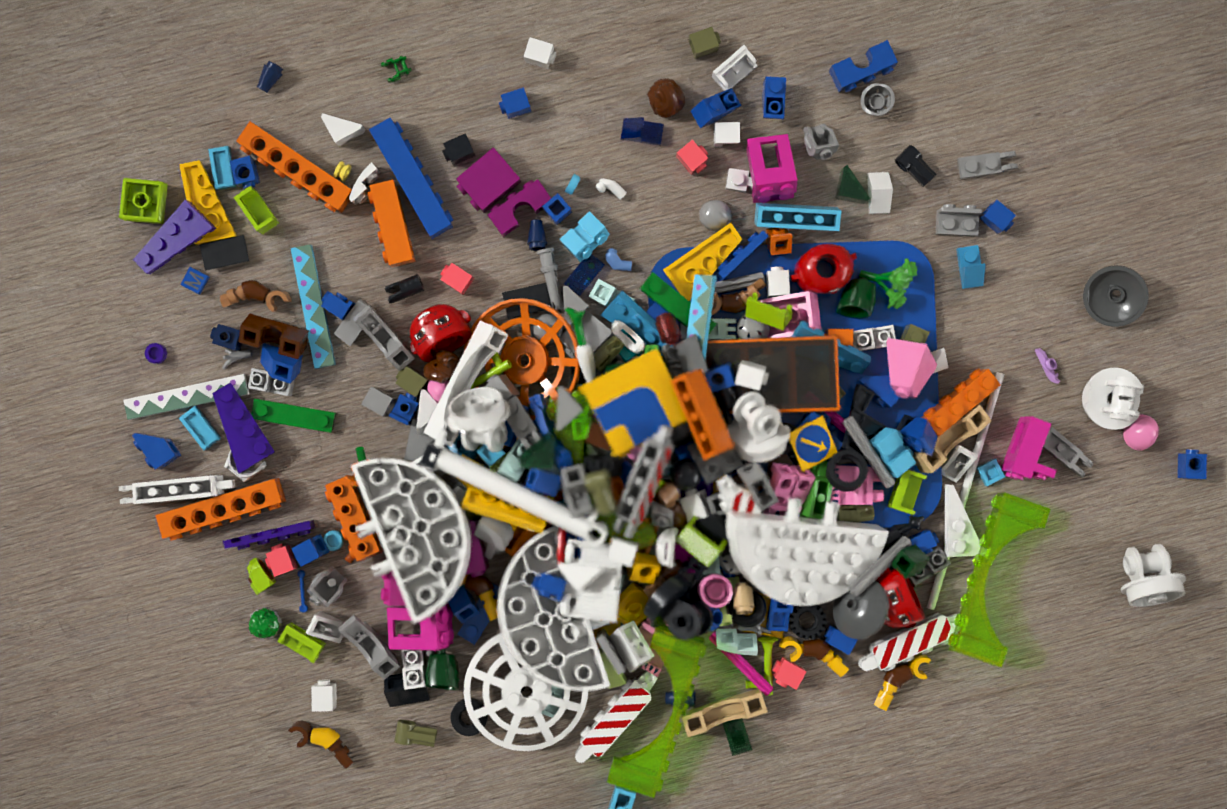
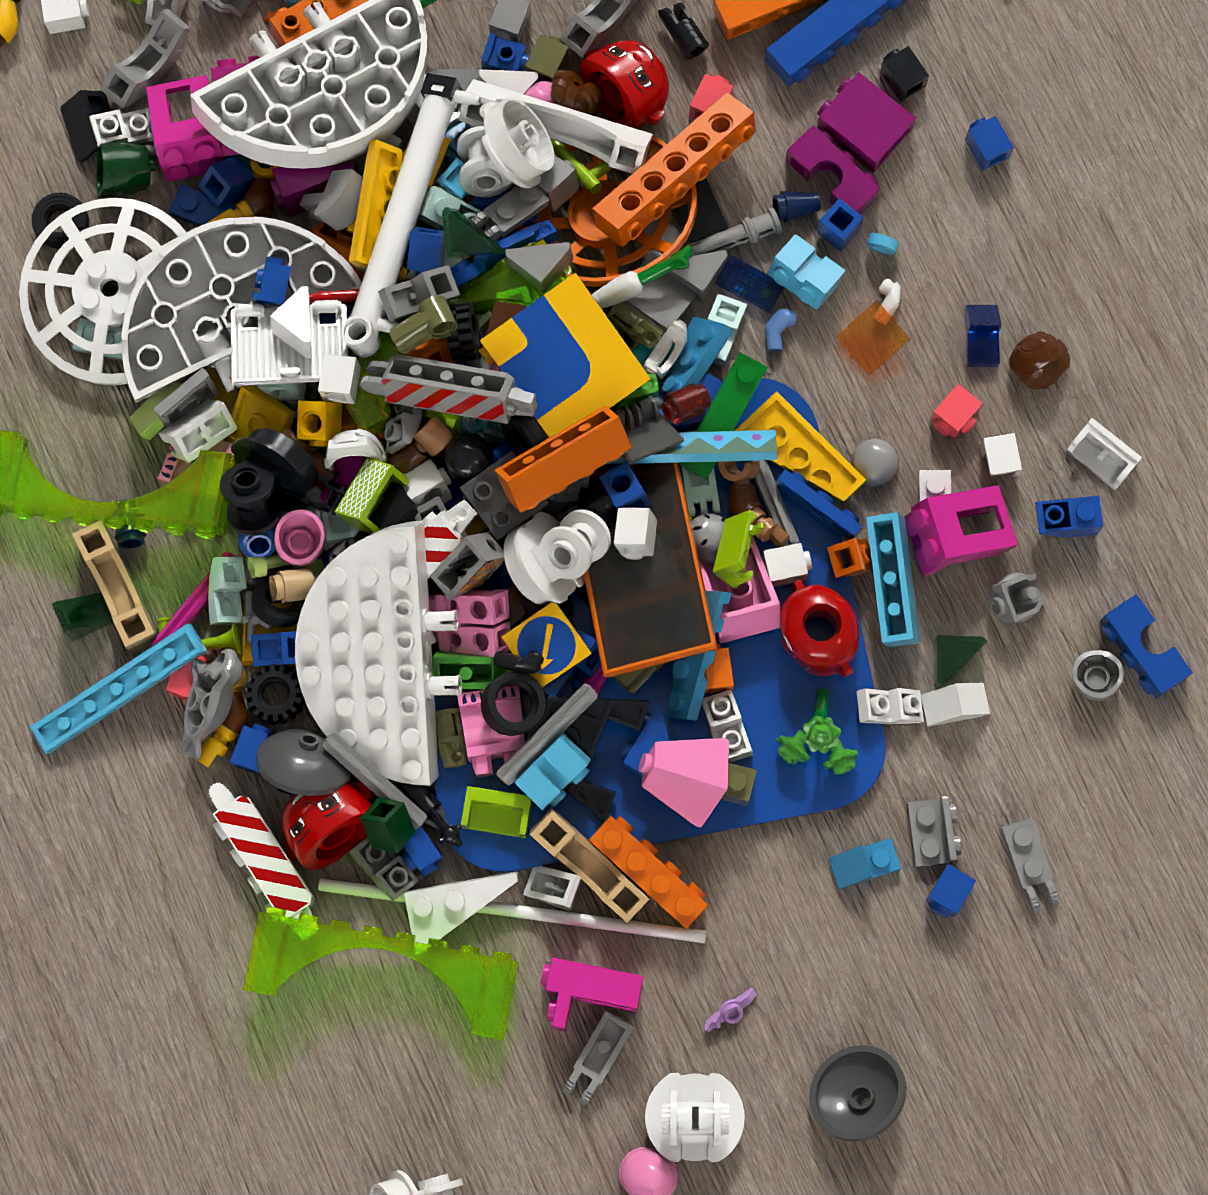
camera: 80 degrees right, 10 degrees down
olive piece [394,720,438,747] -> none
white brick [524,37,556,69] -> none
white hinge [575,671,658,763] -> none
olive brick [688,27,721,59] -> none
blue slope [691,88,742,129] -> none
dark green helmet [836,277,876,319] -> none
yellow piece [874,653,931,711] -> none
black piece [894,145,937,187] -> none
blue slope [899,417,938,455] -> none
white slope [931,348,949,373] -> none
medium azure tile [977,459,1005,486] -> none
none -> medium azure tile [30,623,207,754]
none -> light grey animal [180,649,243,760]
none -> black arm [493,651,544,674]
none -> orange brick [592,93,756,247]
none -> clear orange piece [836,300,911,375]
none -> white slope [856,688,924,724]

